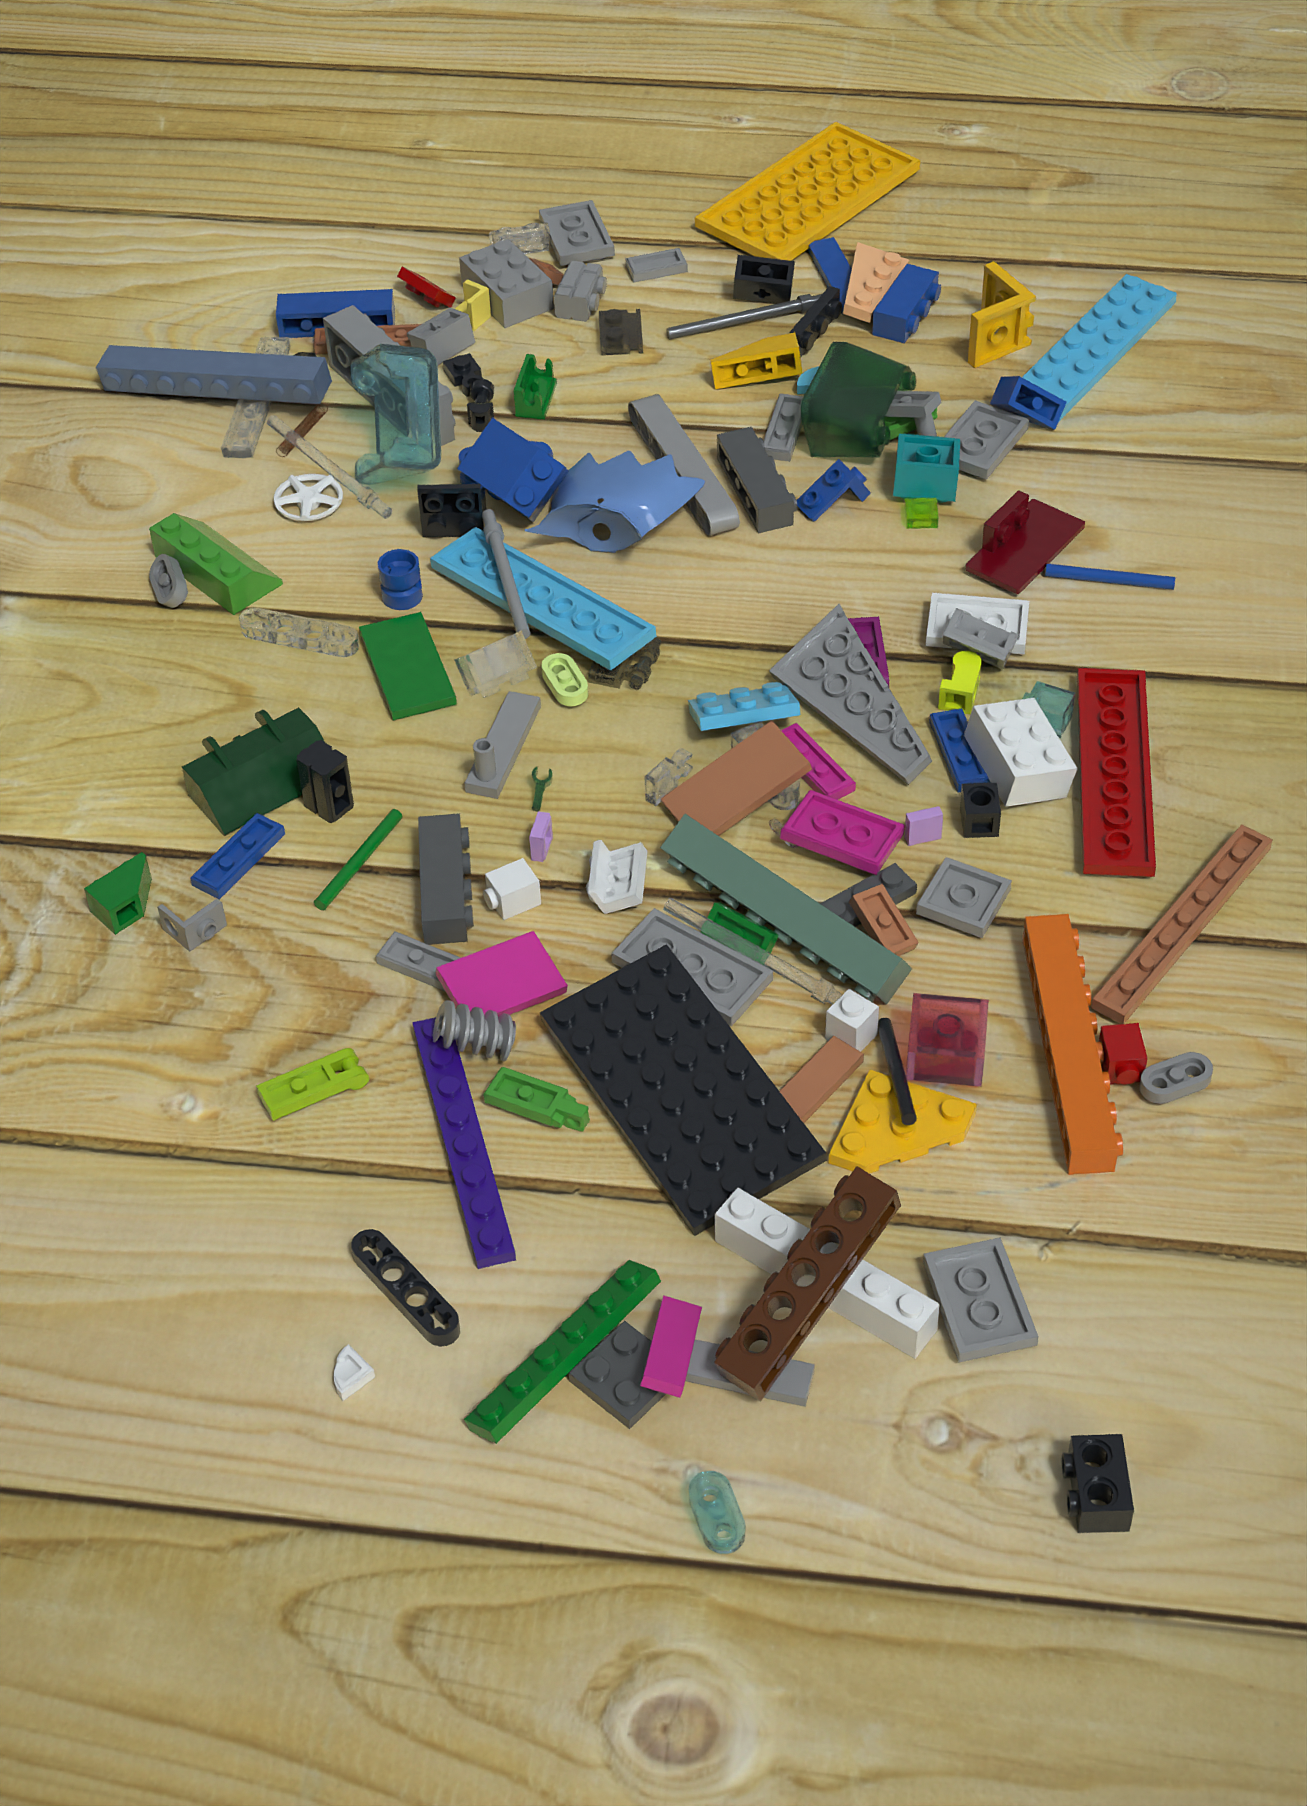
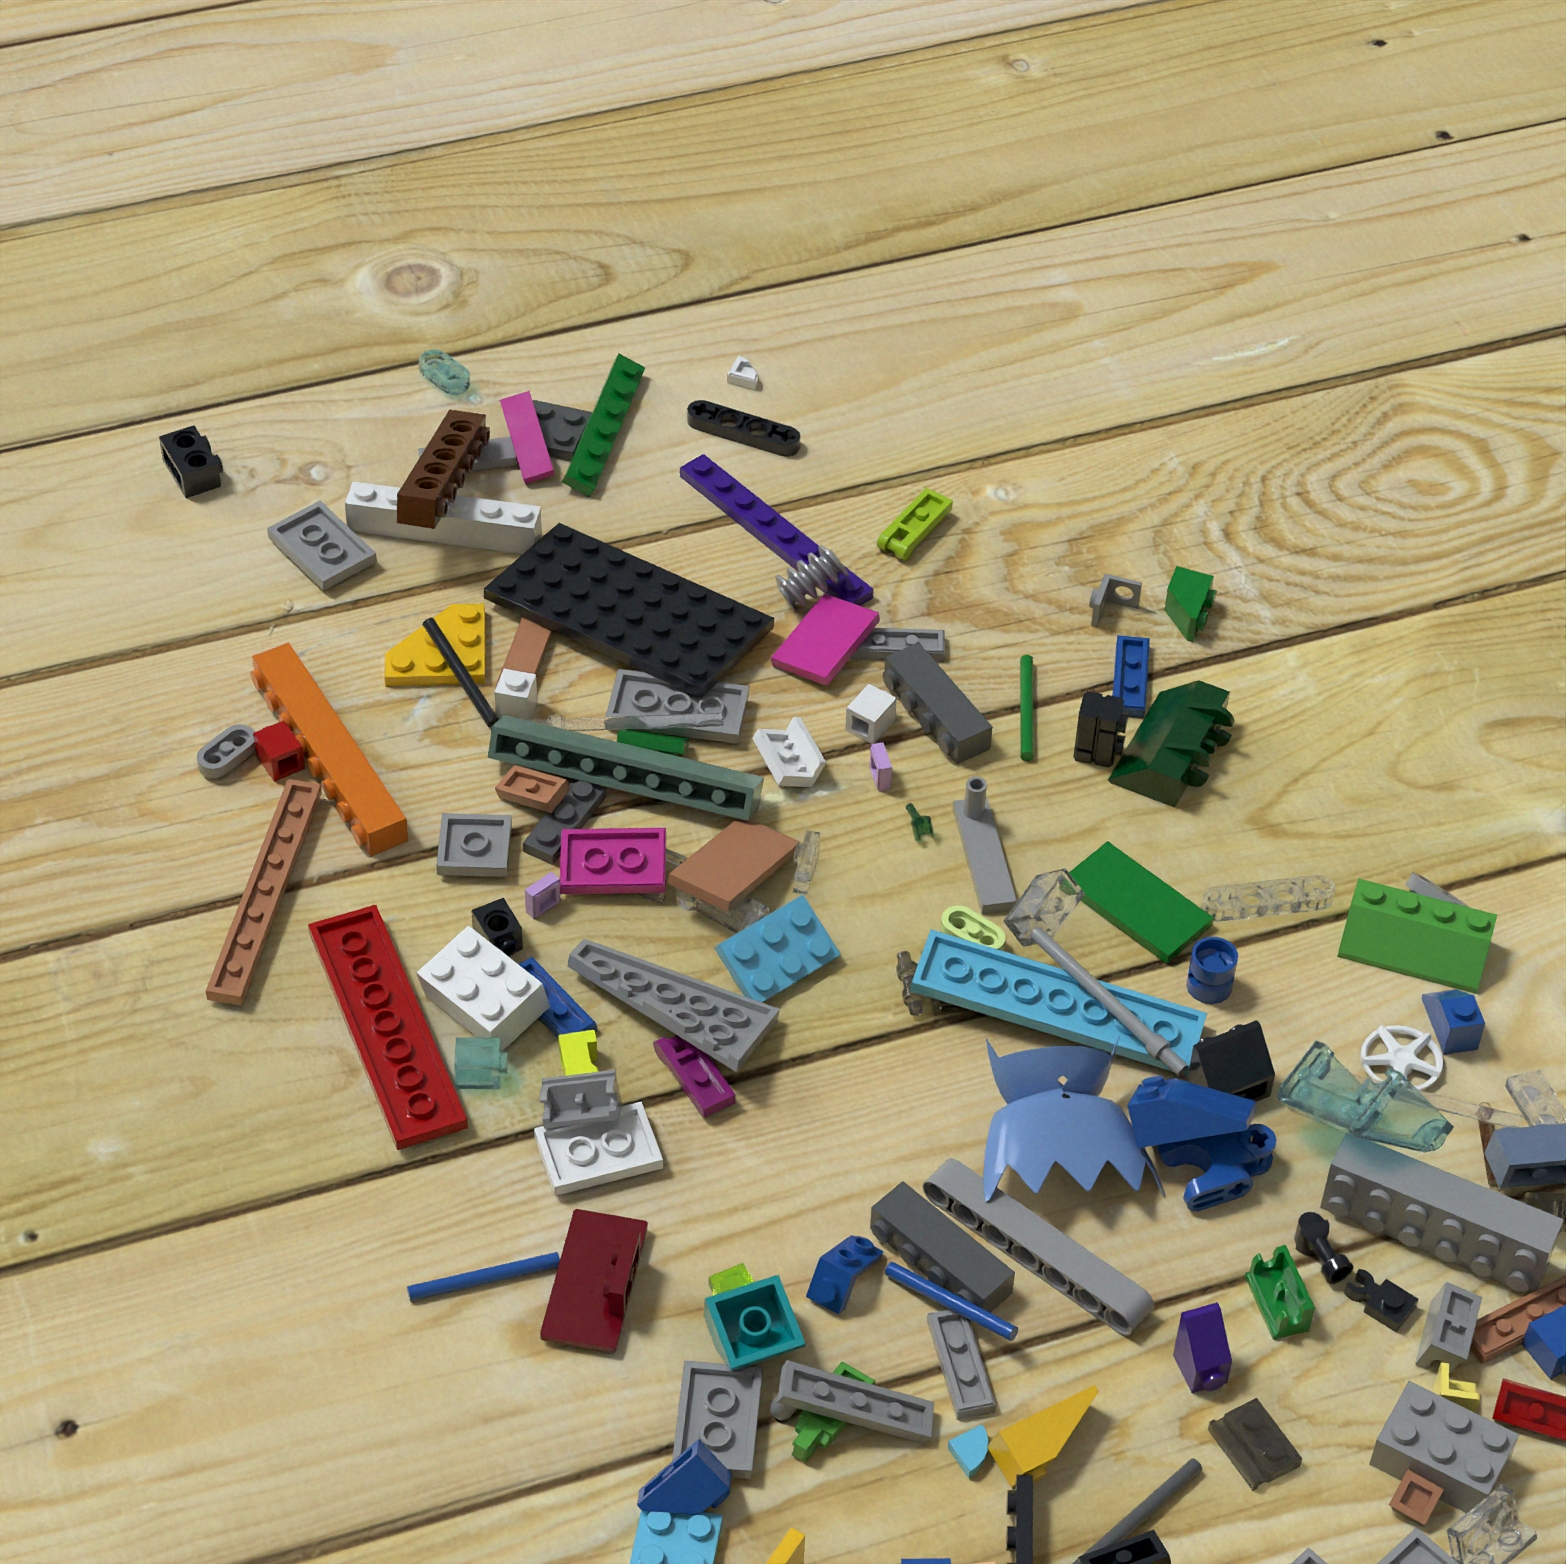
camera: 150 degrees right, 0 degrees up
bright green hinge [483,1067,590,1132] -> none
light grey brick [554,261,607,322] -> none
dark pink tile [781,723,856,800] -> none
clear green windscreen [801,342,916,457] -> none
clear pink brick [906,993,989,1087] -> none
none -> blue bar [885,1262,1018,1341]
none -> dark purple slope [1173,1302,1232,1393]
none -> blue slope [1421,989,1485,1055]

